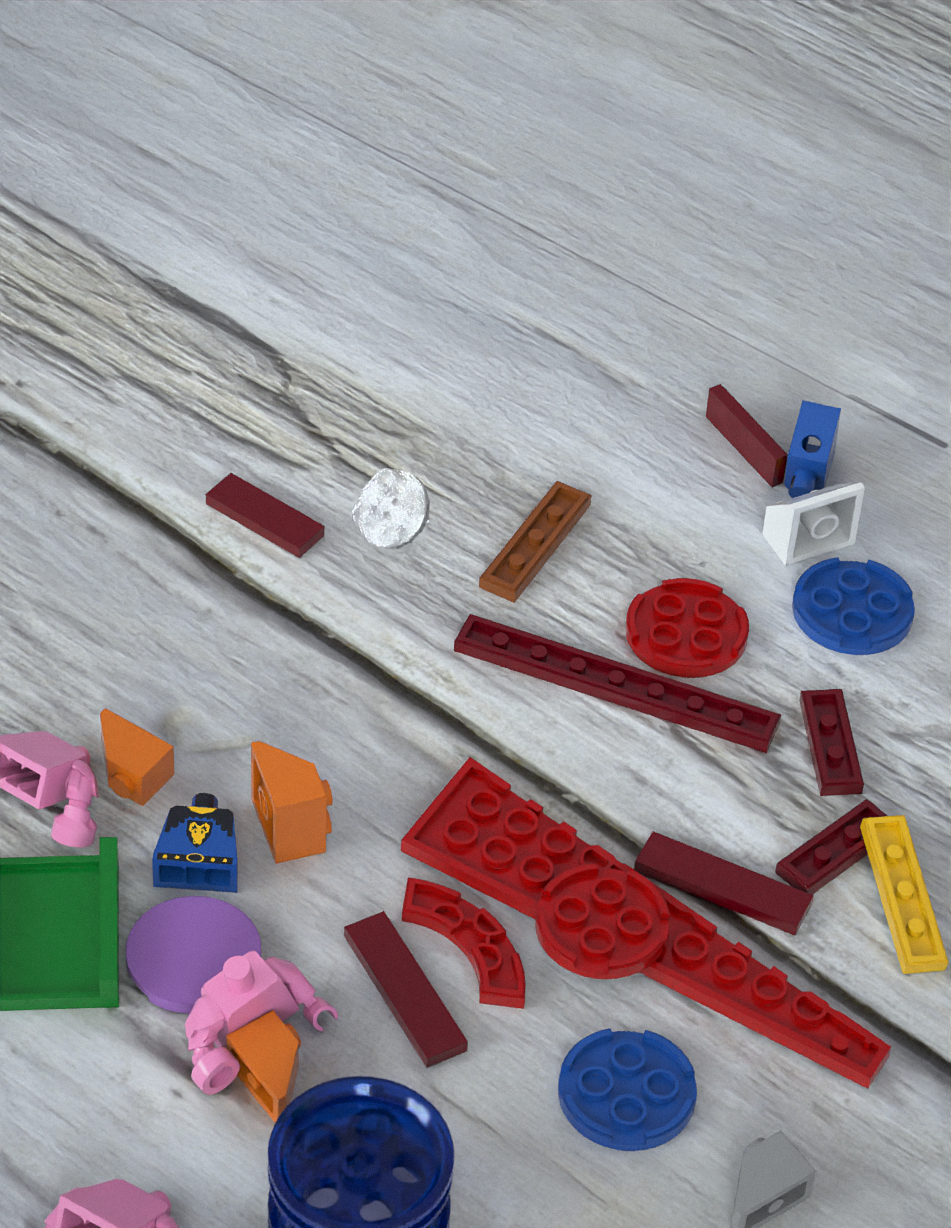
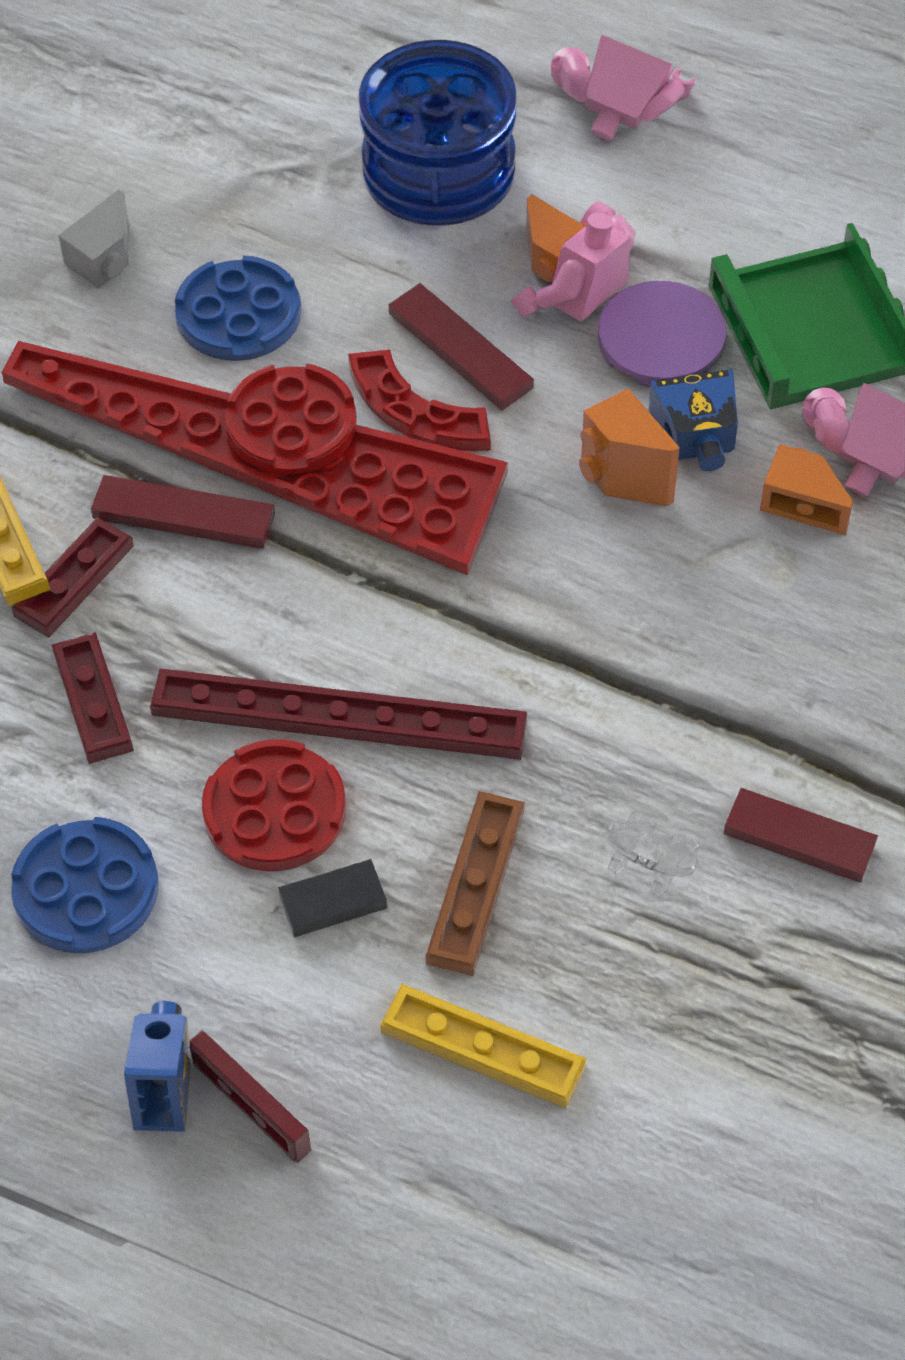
camera: 170 degrees right, 10 degrees up
white slope [762,482,865,566] -> none
none -> black tile [278,859,387,937]
none -> yellow tile [380,984,587,1109]

